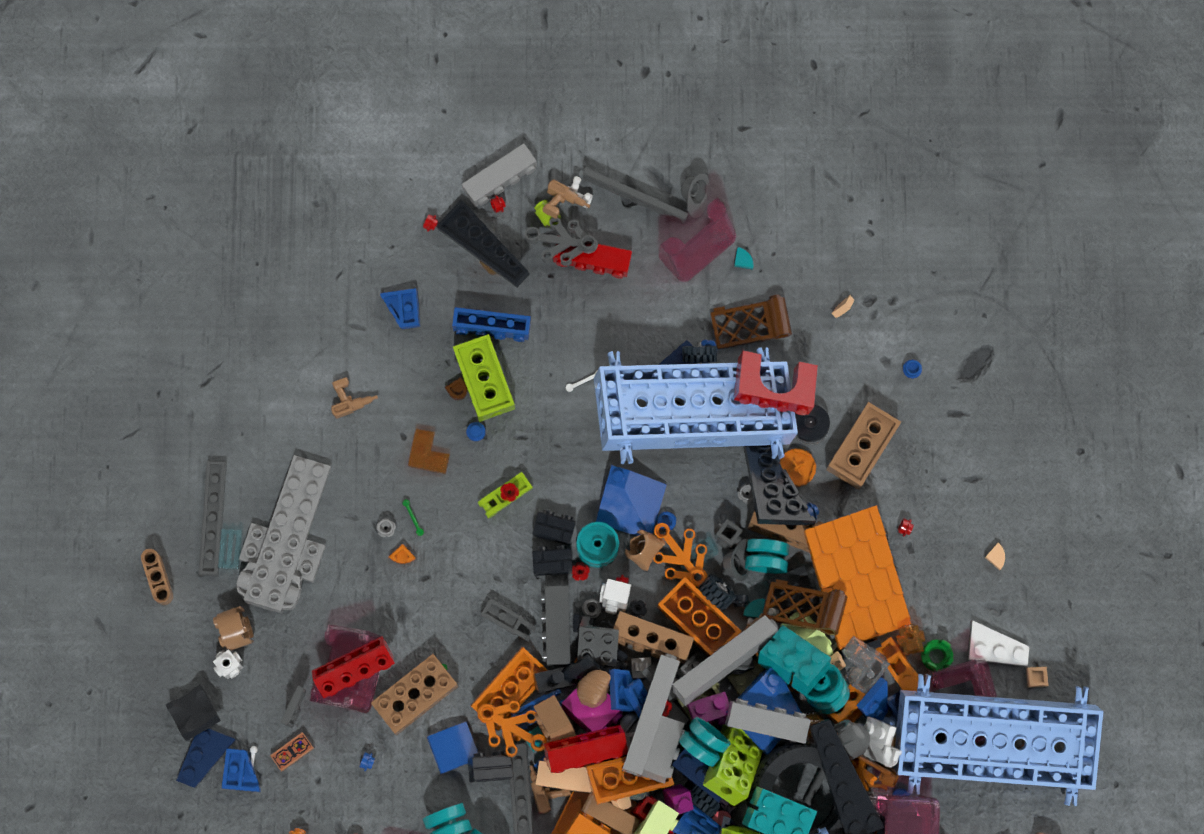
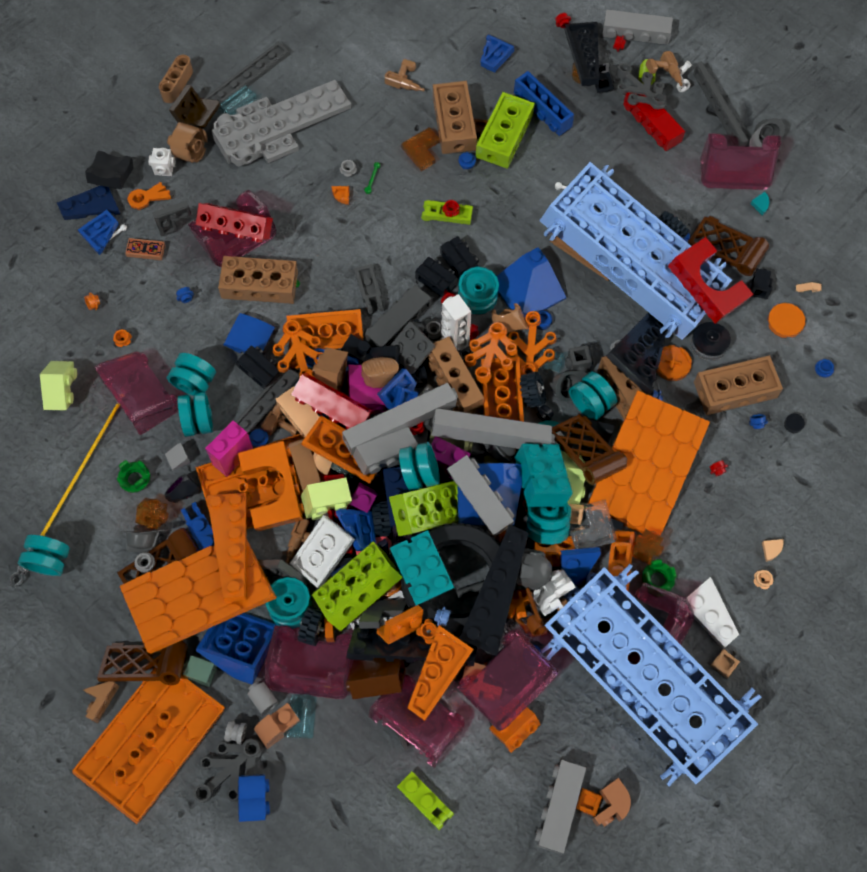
camera: 45 degrees right, 10 degrees down
none -> orange piece [127,182,171,210]
none -> dark brown bracket [169,85,221,128]
none -> blue plate [249,429,269,447]
none -> medium nougat brick [433,81,477,154]
none -> orange plant [464,322,518,383]
none -> black brick [595,63,614,93]
none -> blue plate [749,414,768,429]
none -> black brick [750,268,773,299]
none -> light nougat plate [753,570,773,589]
none -> orange tile [767,303,805,338]
none -> black tile [784,413,805,433]

